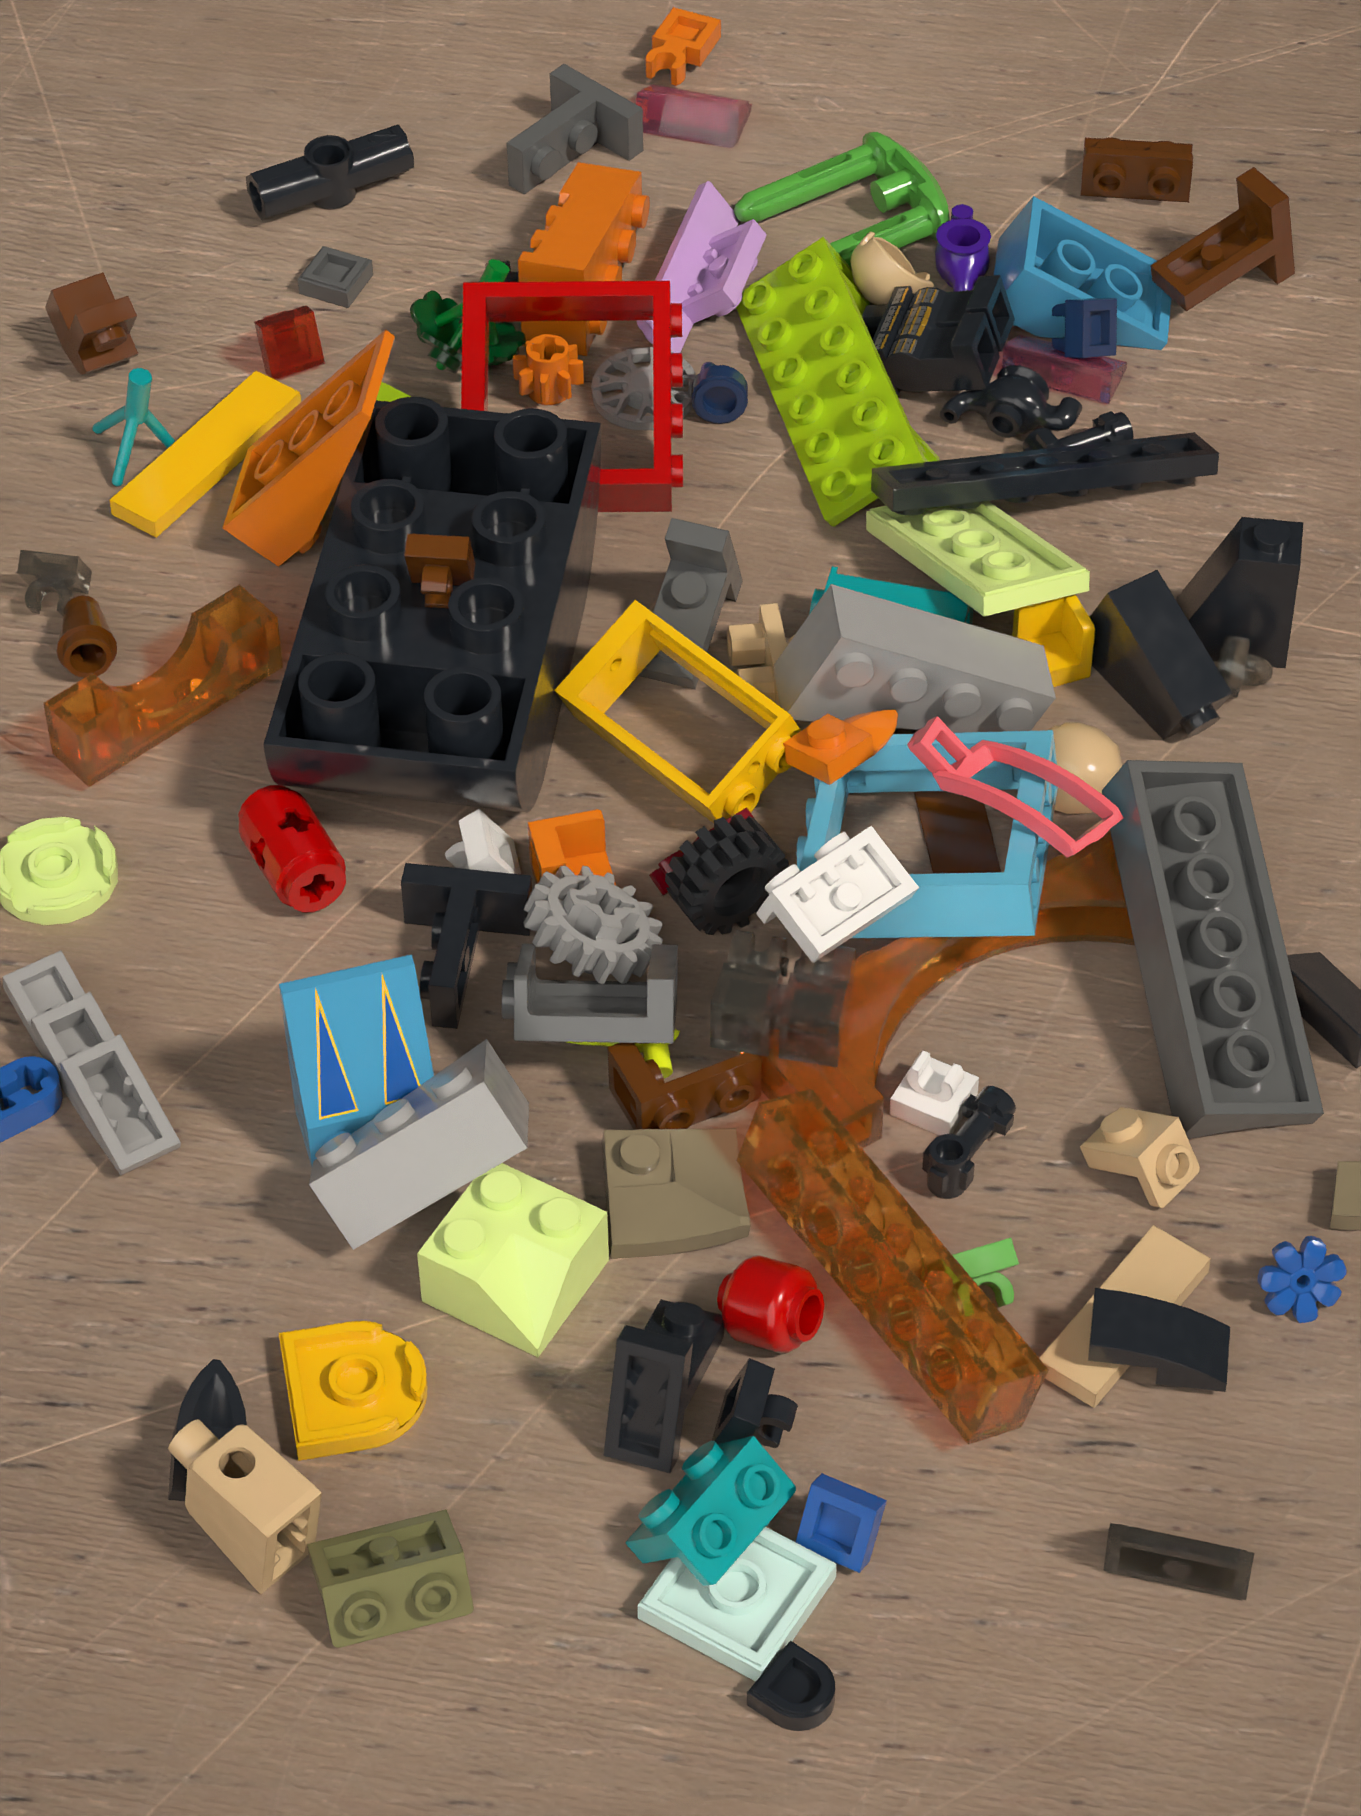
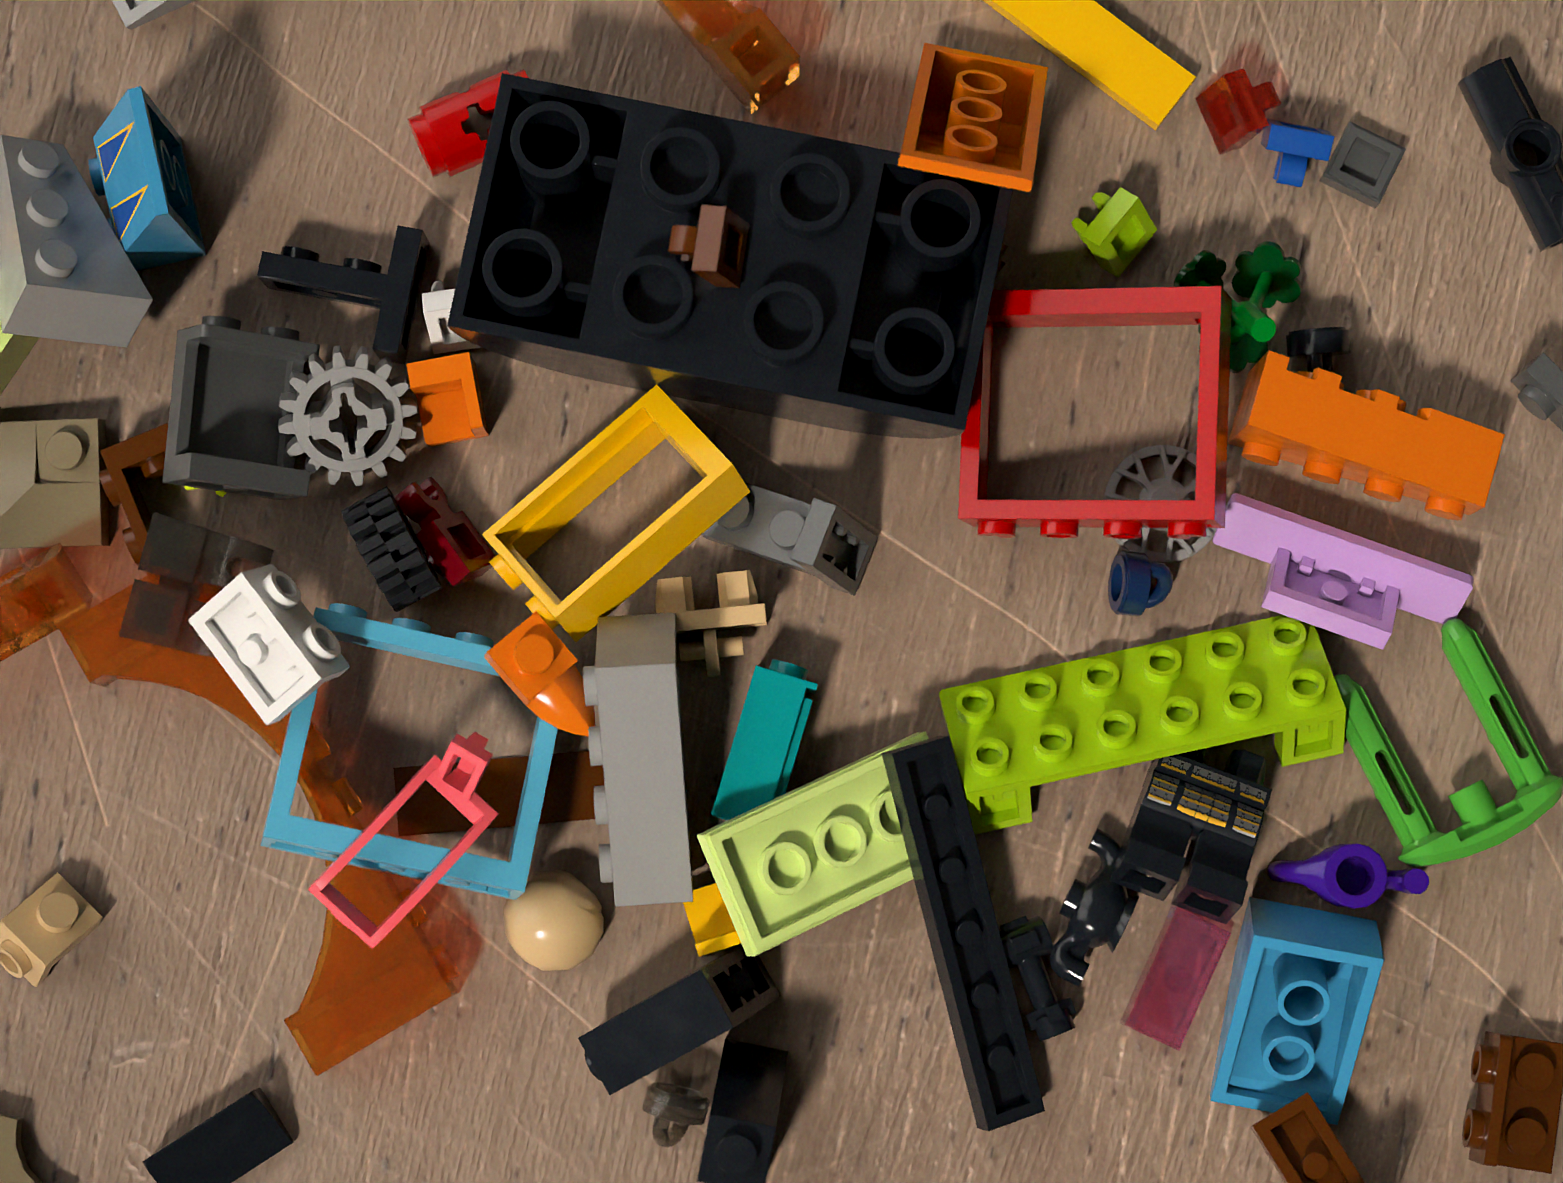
camera: 90 degrees right, 35 degrees up
orange gear [513,334,584,405] -> none
tan hair [850,231,934,305] -> none
white tile [890,1051,979,1136] -> none
black bar [922,1086,1016,1199] -> none
dark blue tile [1052,298,1117,358] -> none
dark grey arch [1102,760,1324,1139] -> none
none -> blue tile [1261,118,1334,187]

